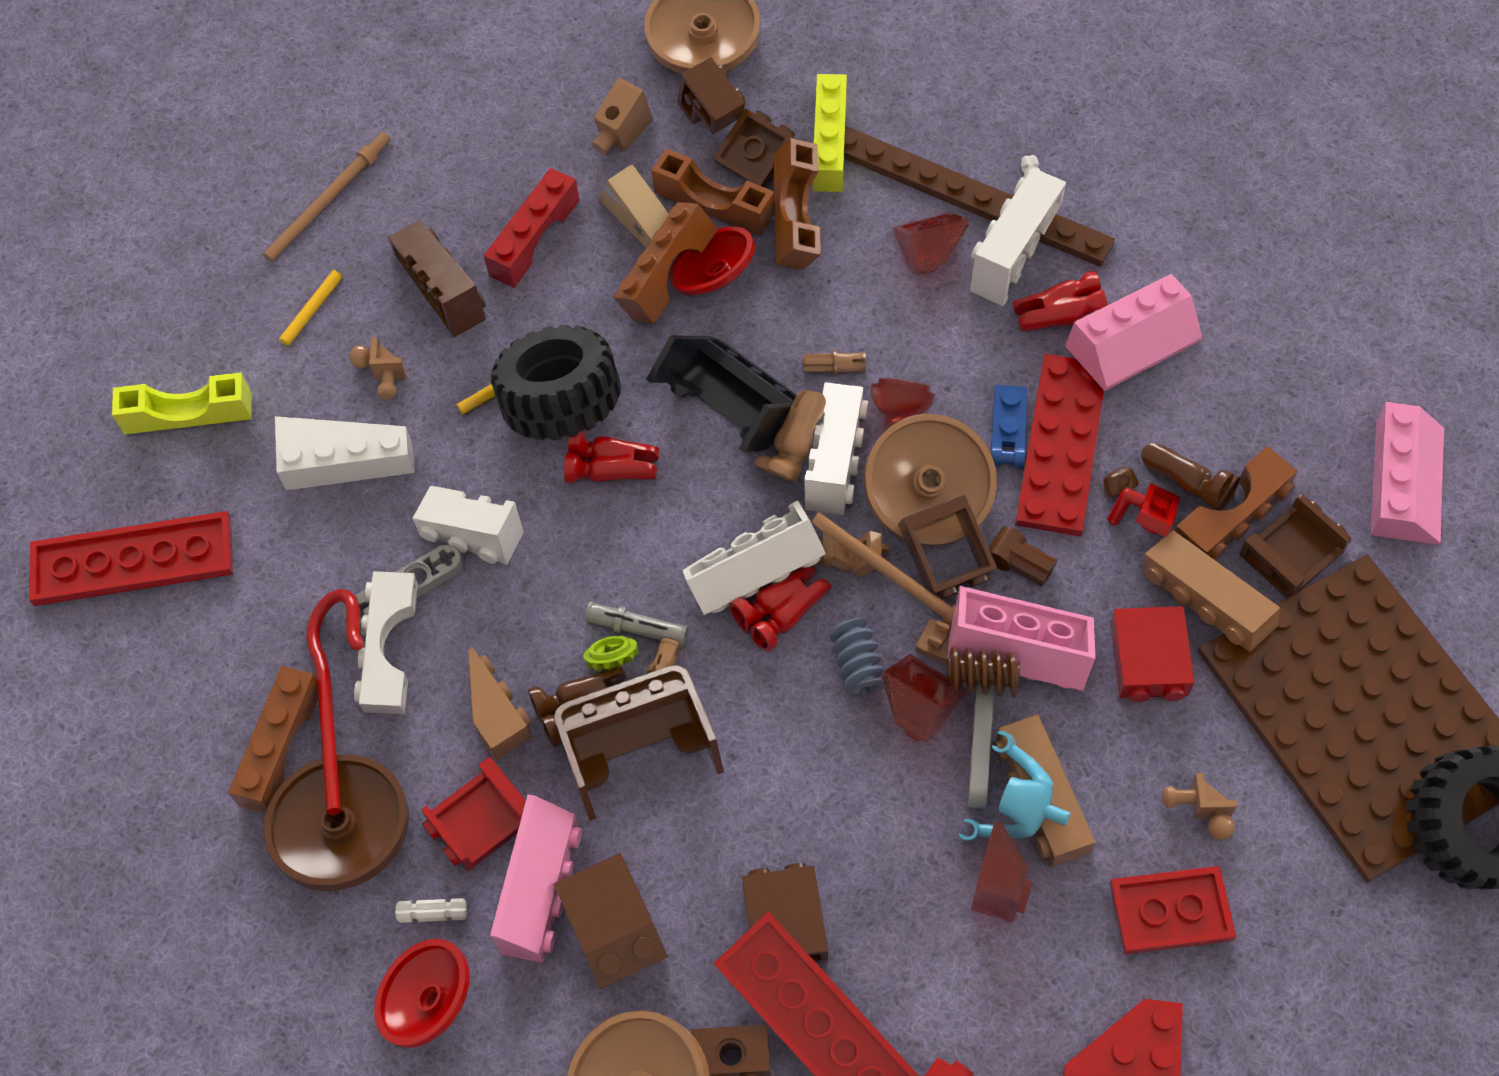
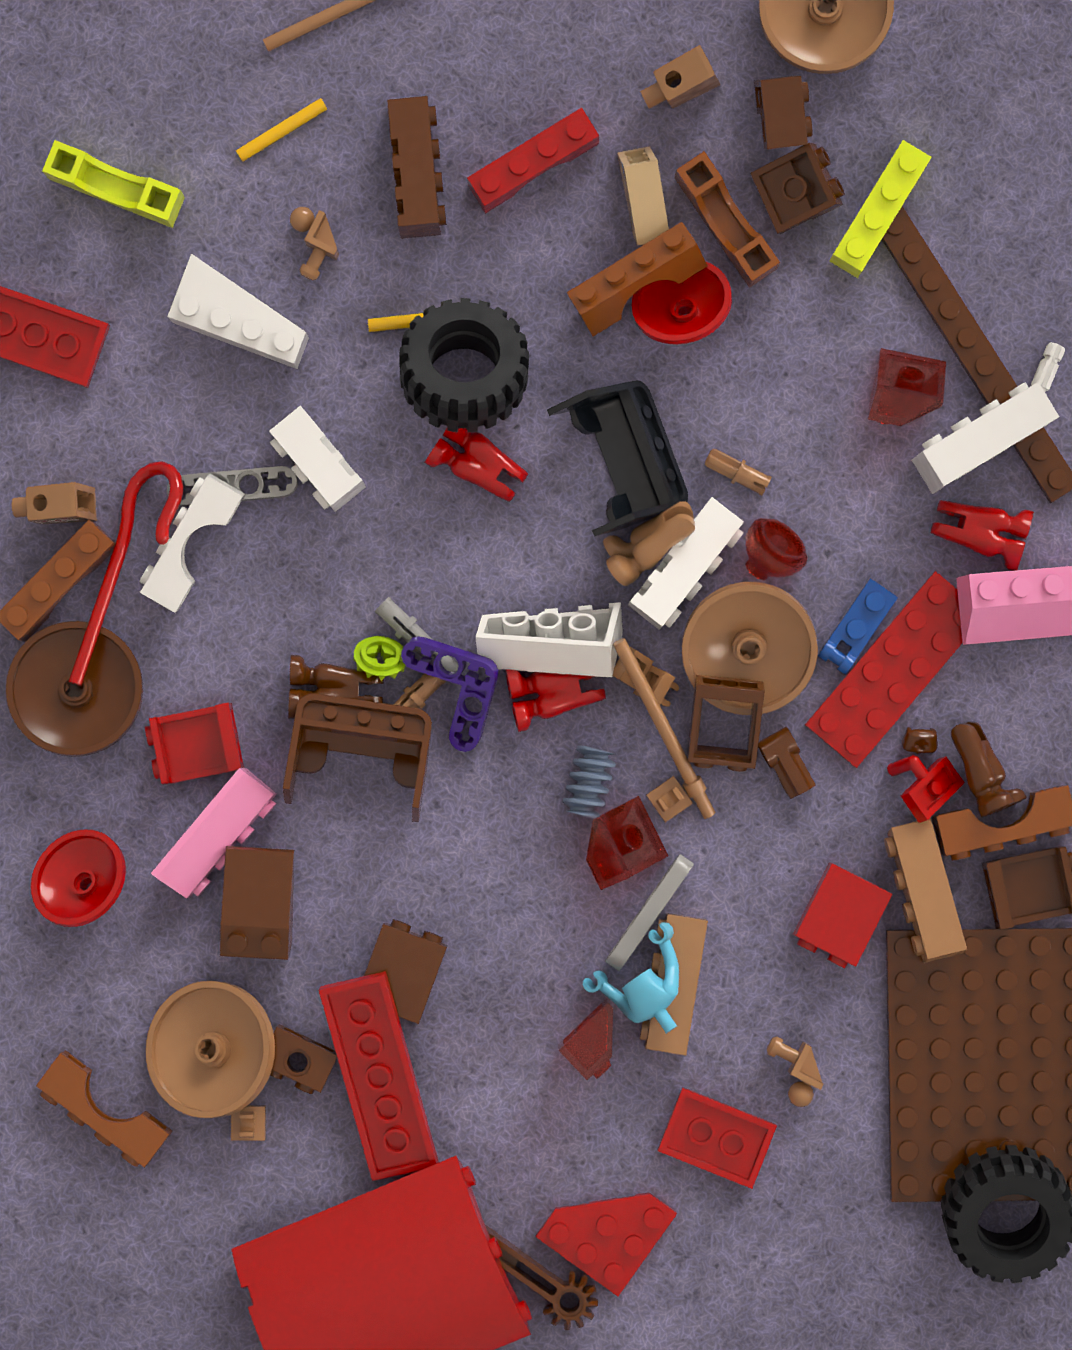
camera: 25 degrees right, 25 degrees up
white axle [395,898,468,923] -> none
medium nougat slope [468,647,532,761] -> none
dark orange arch [773,138,821,269] -> none
reddish brown piece [946,647,1020,698] -> none
bright pink slope [947,586,1095,691] -> none
none -> medium nougat torso [12,482,97,524]
none -> dark purple beam [401,636,499,752]

